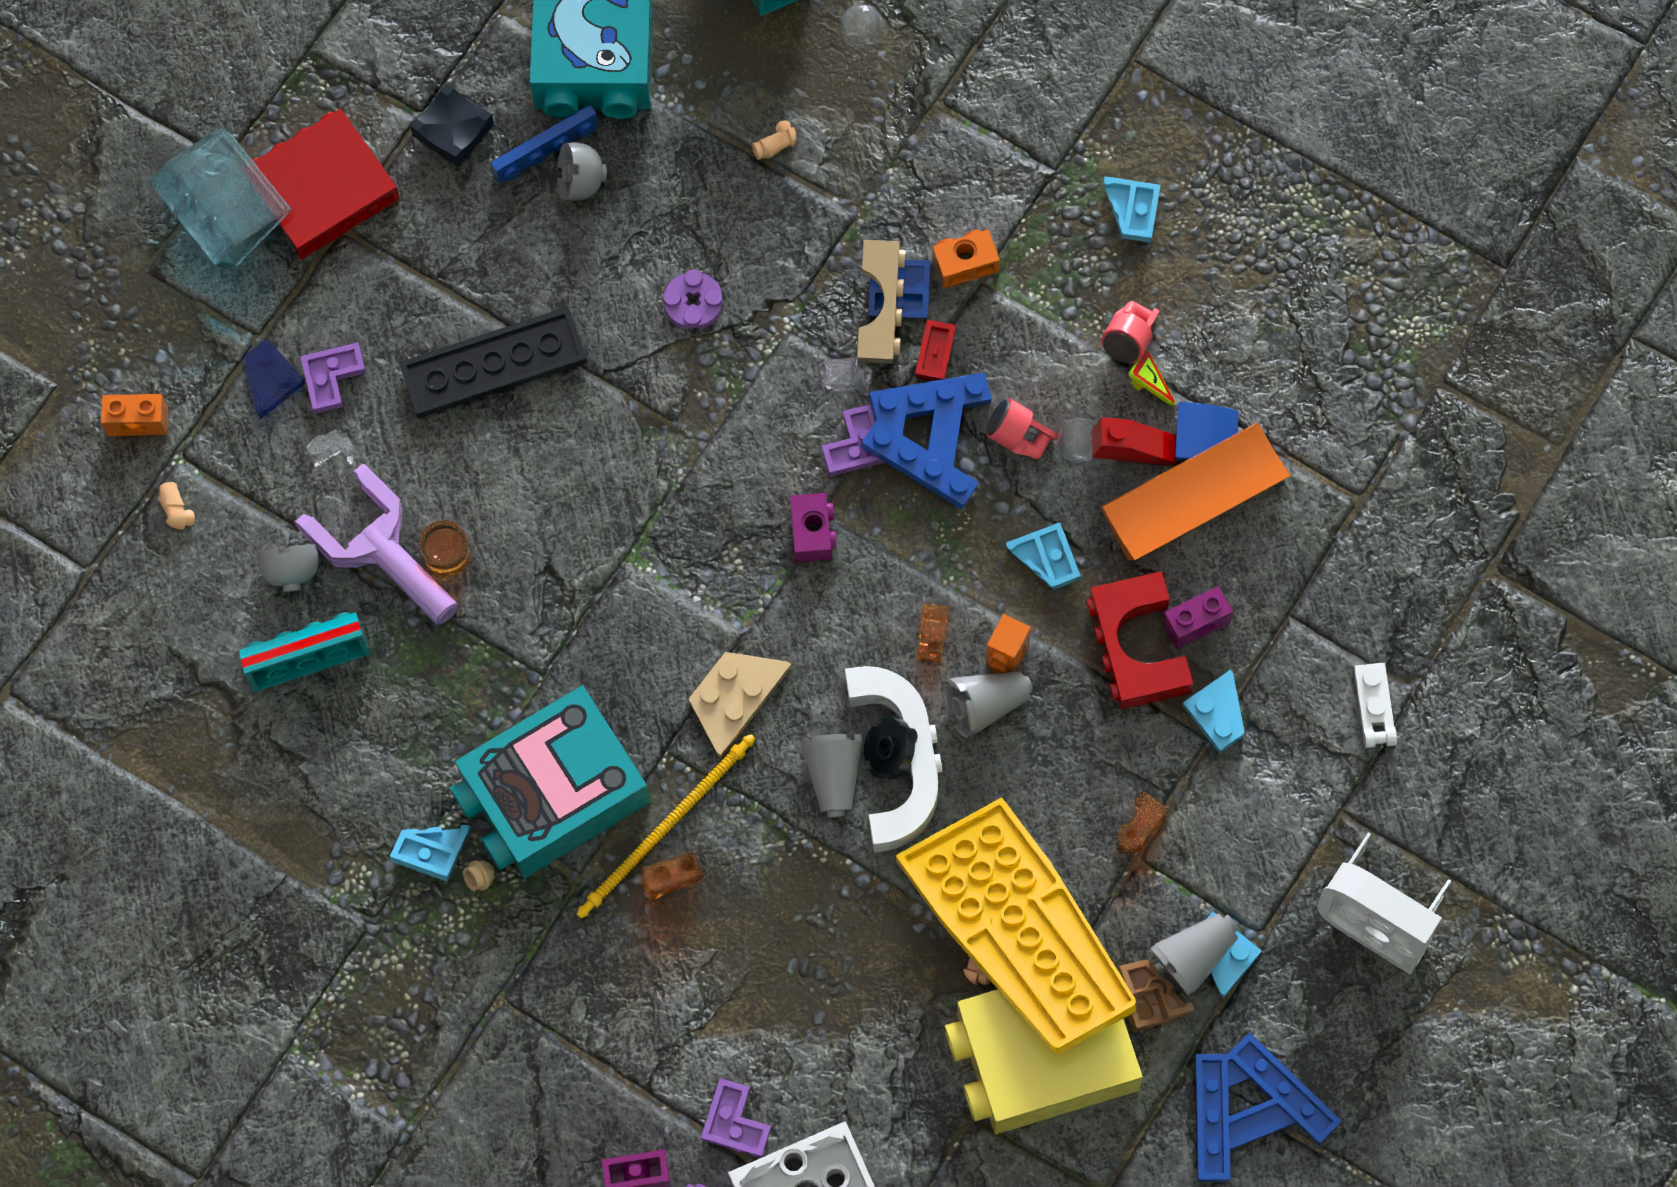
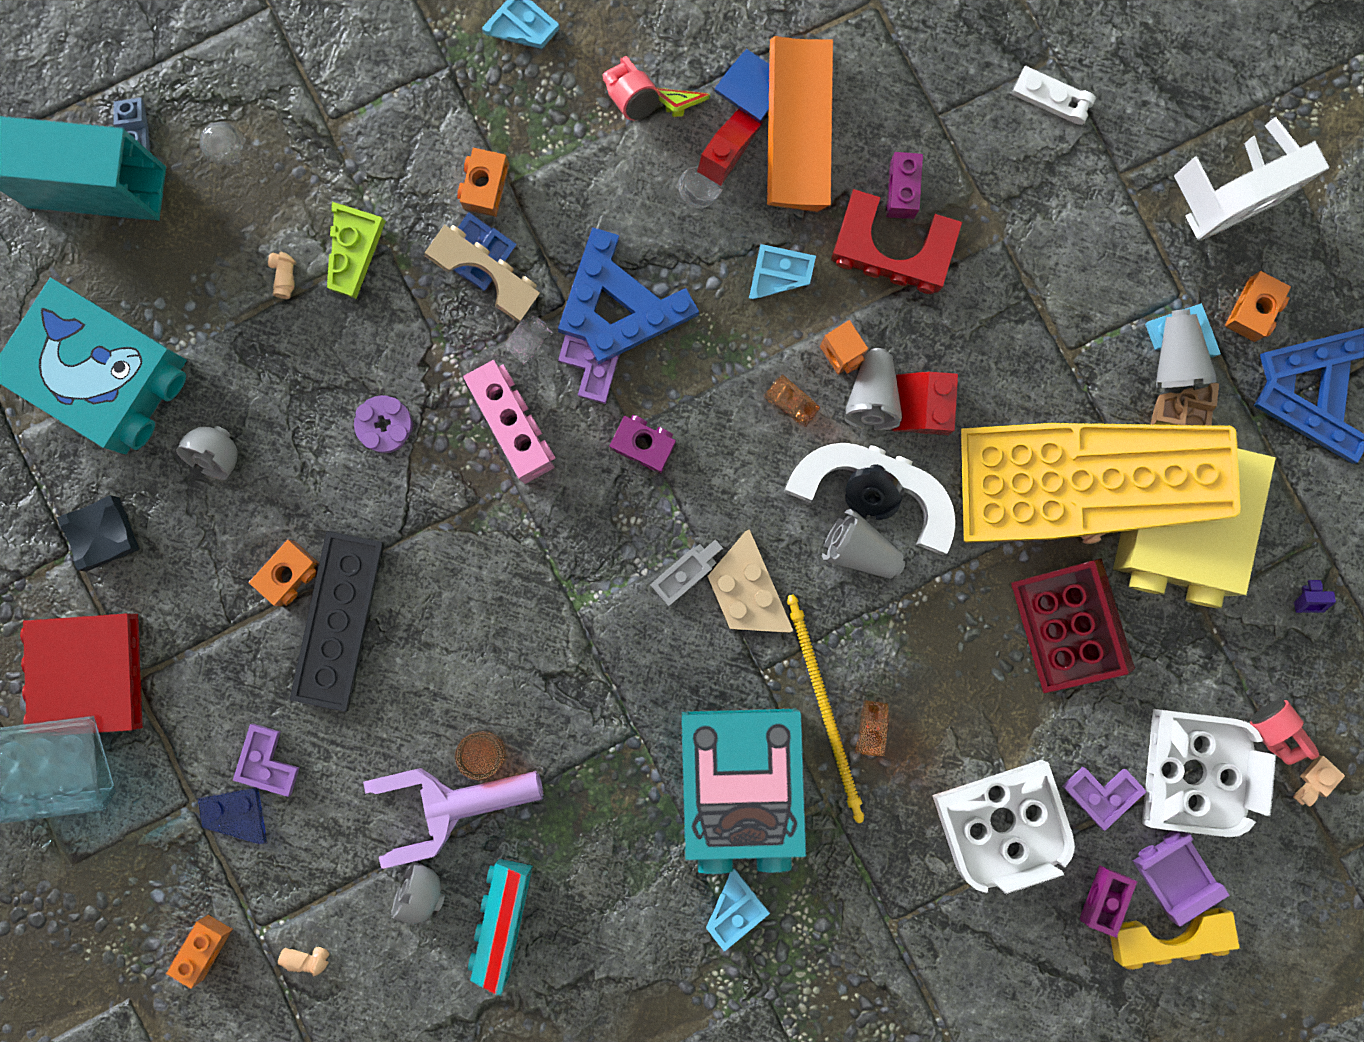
camera: 60 degrees left, 15 degrees up
clear bracket [305,429,355,467] -> none
tan plate [463,860,495,891] -> none
blue plate [490,105,598,184] -> none
red plate [915,320,956,381] -> none
coral piece [986,398,1058,459] -> none
clear orange leg [1117,790,1168,854] -> none
medium azure wing [1183,670,1245,754] -> none
none -> orange brick [248,540,319,606]
none -> lime wing [327,202,386,299]
none -> bright pink brick [463,360,556,484]
none -> light grey hinge [650,539,723,606]
none -> red slope [892,372,958,435]
none -> white piece [932,760,1075,893]
none -> dark red slope [1011,558,1135,693]
none -> orange brick [1224,271,1291,342]

